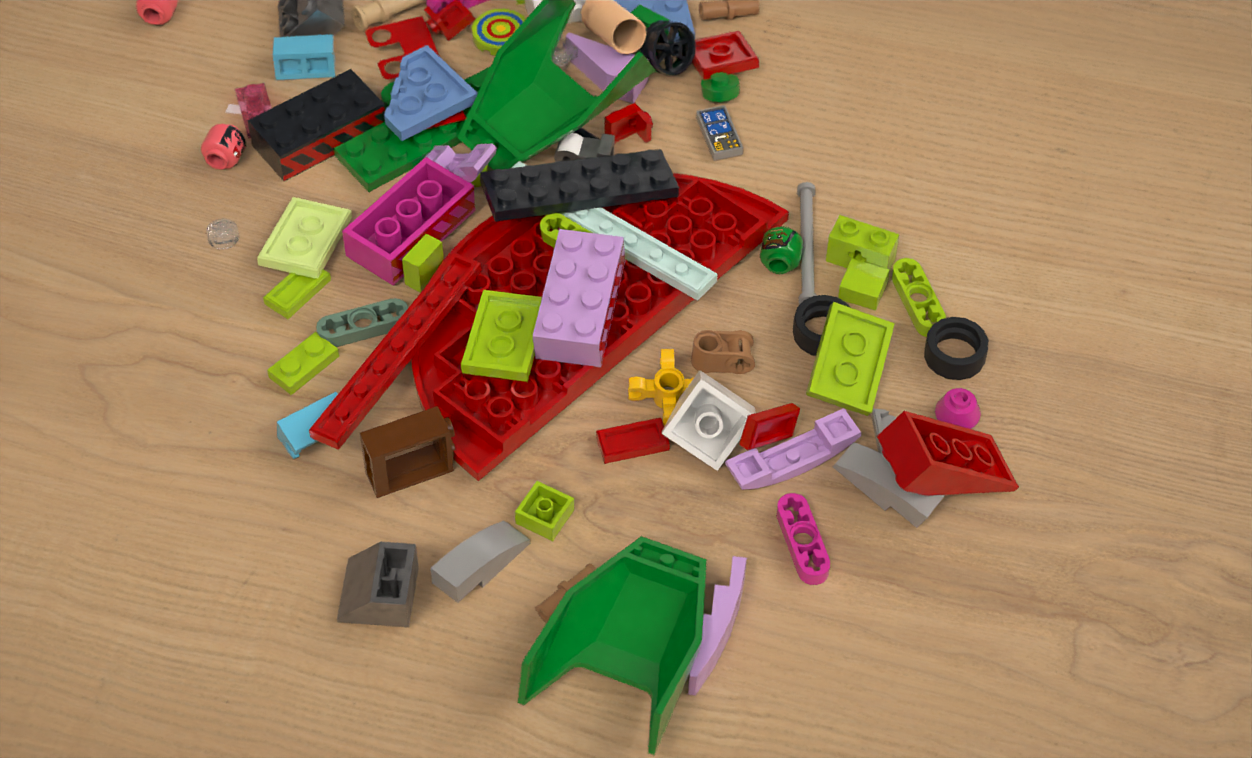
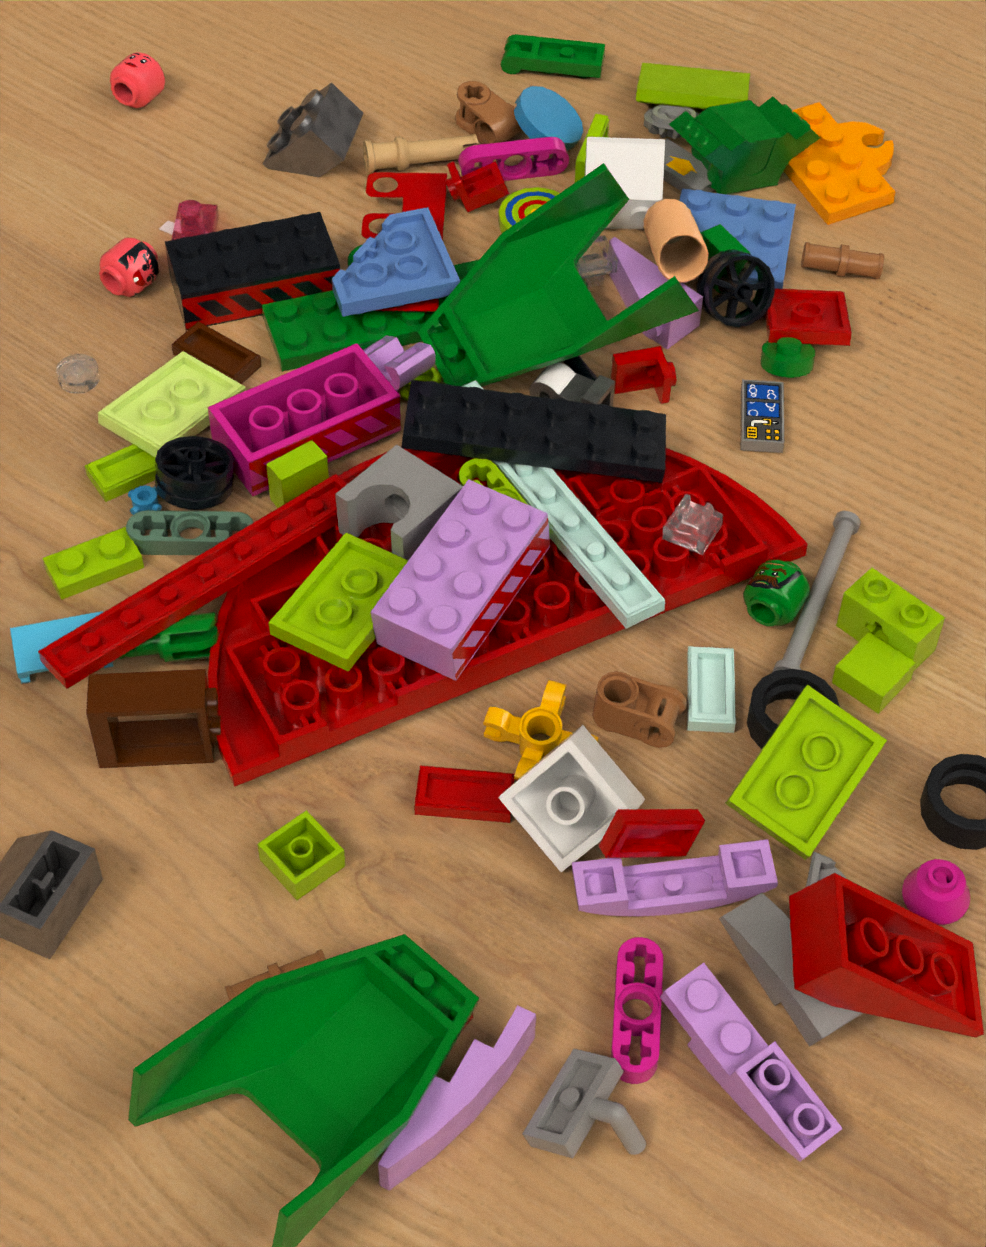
camera: 20 degrees right, 0 degrees up
medium azure hinge [273,34,335,80] -> none
light grey slope [431,521,530,603] -> none
lime beam [892,258,946,337] -> none
none -> green arm [119,612,219,663]
none -> dark azure piece [128,486,162,515]
none -> black wheel [155,436,234,510]
none -> reddish brown tile [172,321,262,384]
none -> light grey piece [335,445,463,560]
none -> light grey plate [522,1049,646,1158]
none -> lavender slope [660,963,843,1162]
none -> clear tile [662,494,723,555]
none -> light aqua tile [687,646,736,733]

